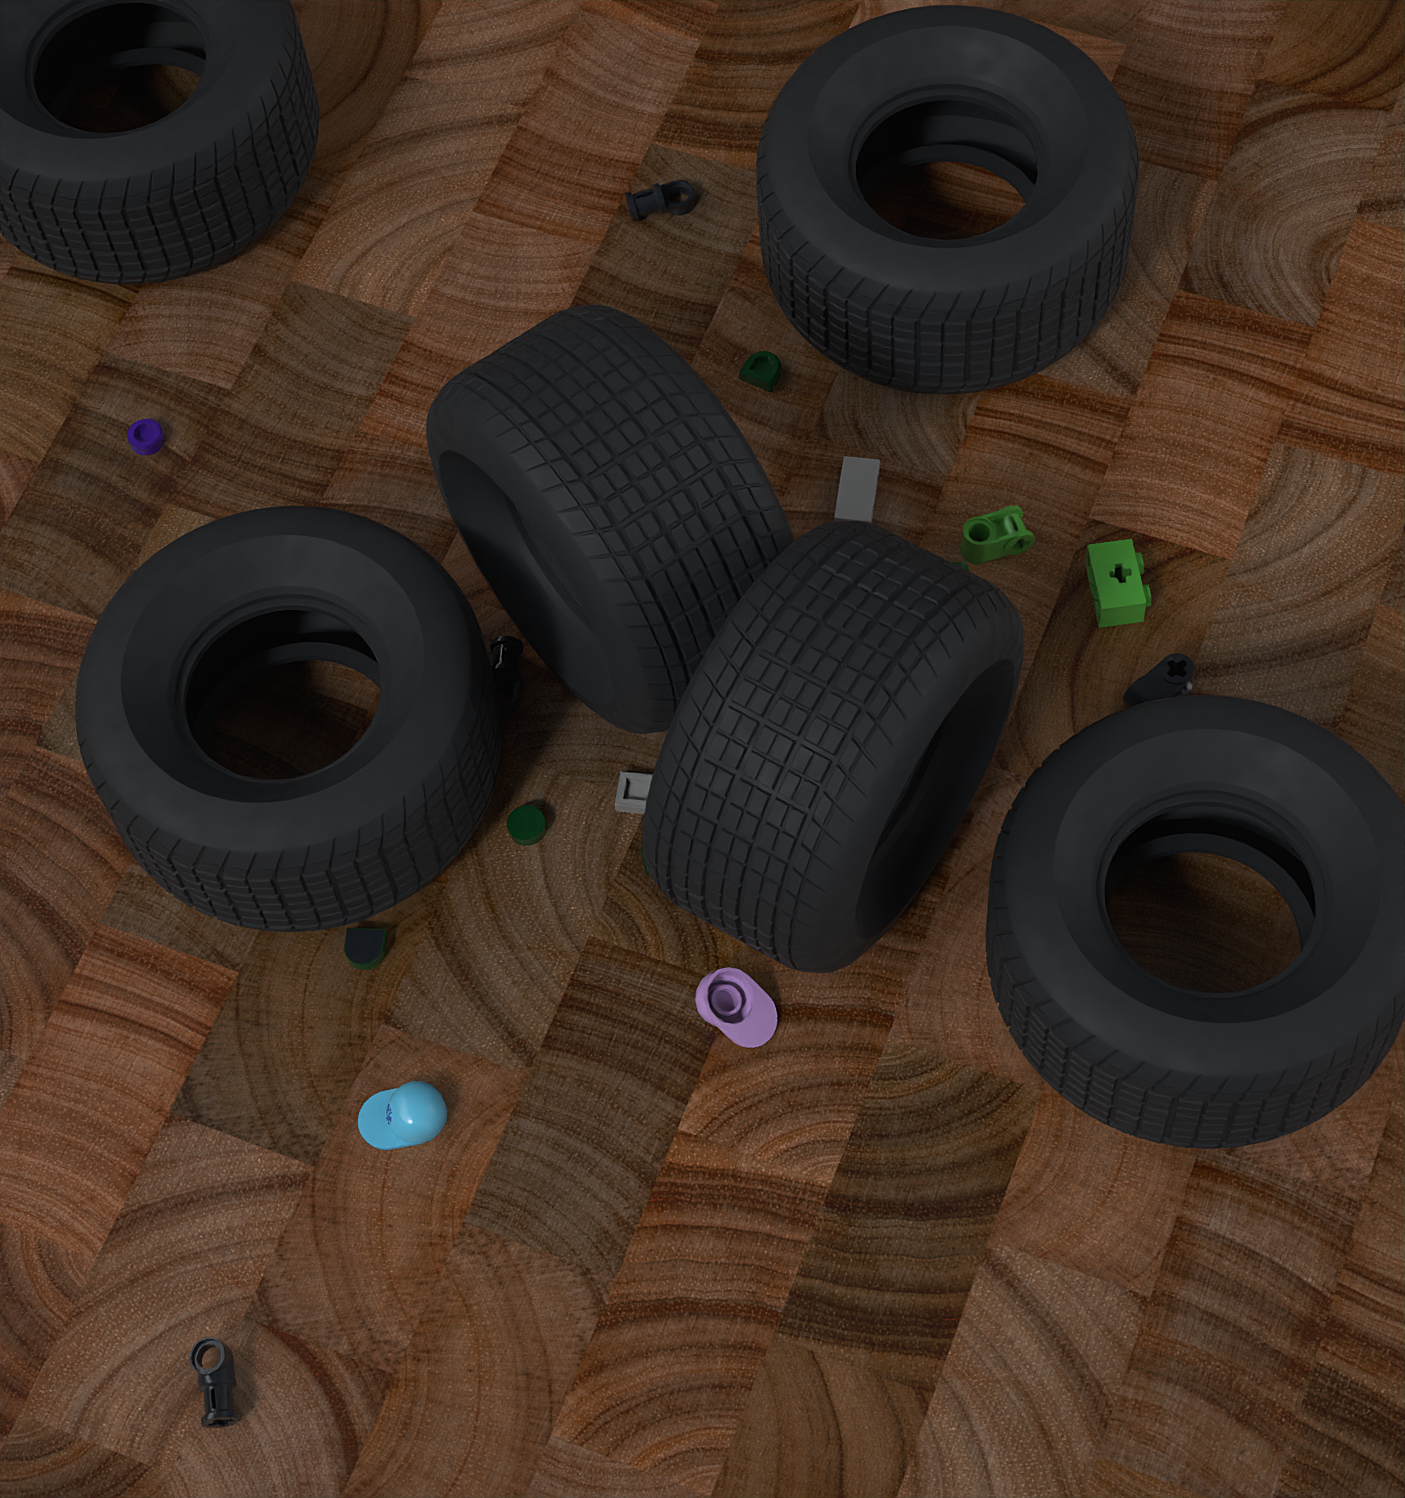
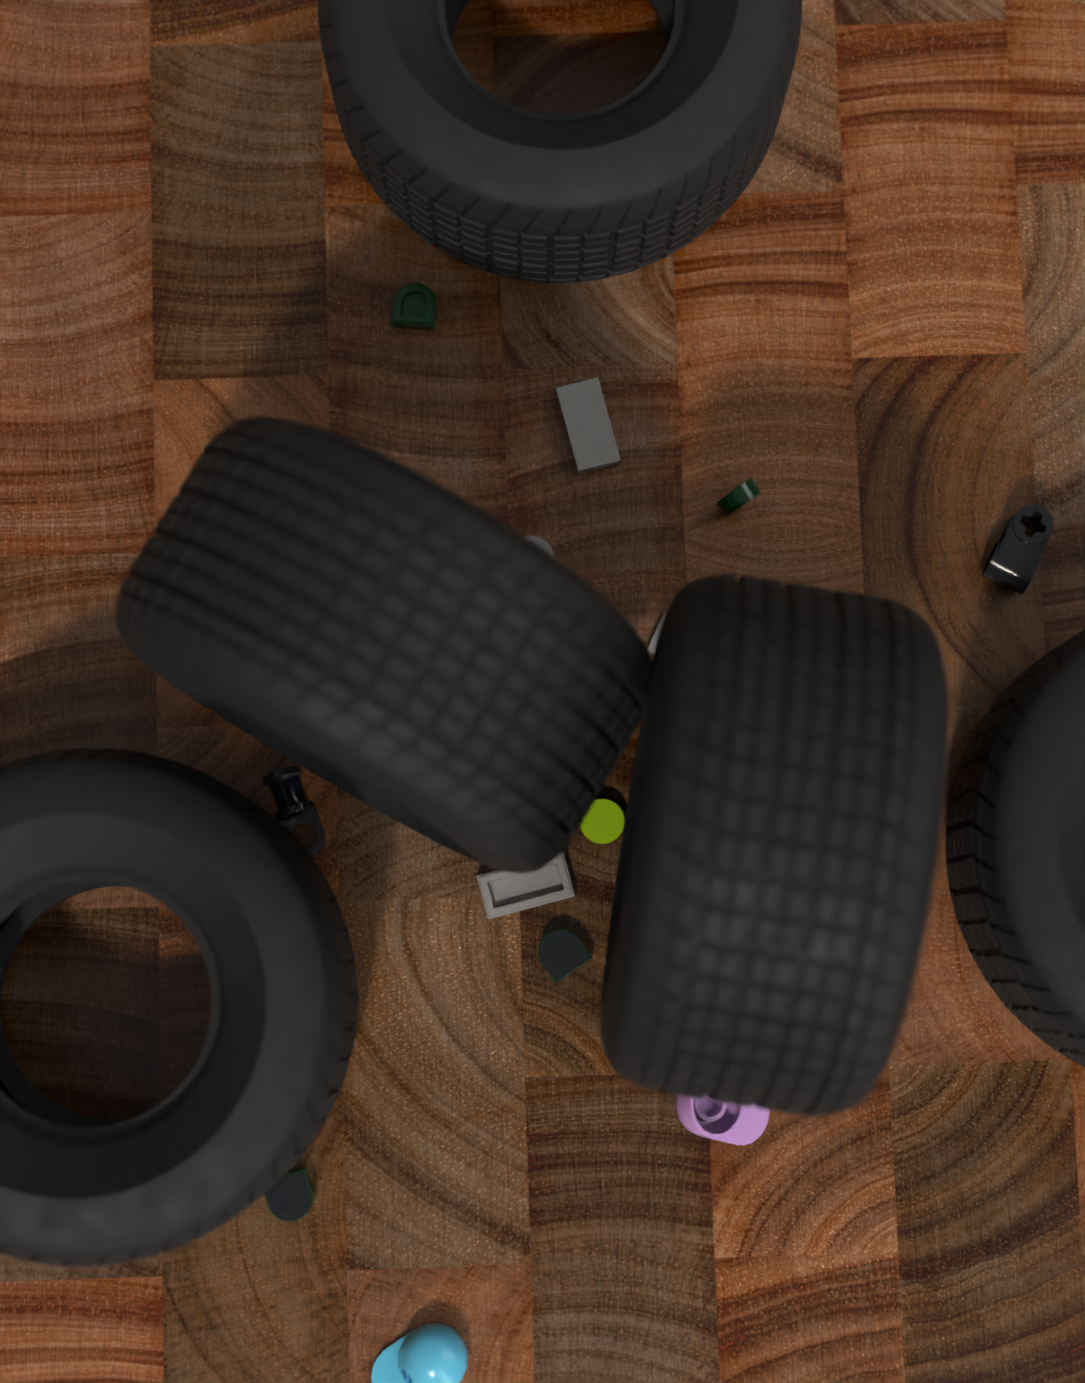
camera: 30 degrees left, 20 degrees up
dark green tile [507,805,546,846] -> none
black connector [625,180,696,222] -> none
bright green piece [960,505,1035,565] -> none
bright green brick [1085,539,1151,628] -> none

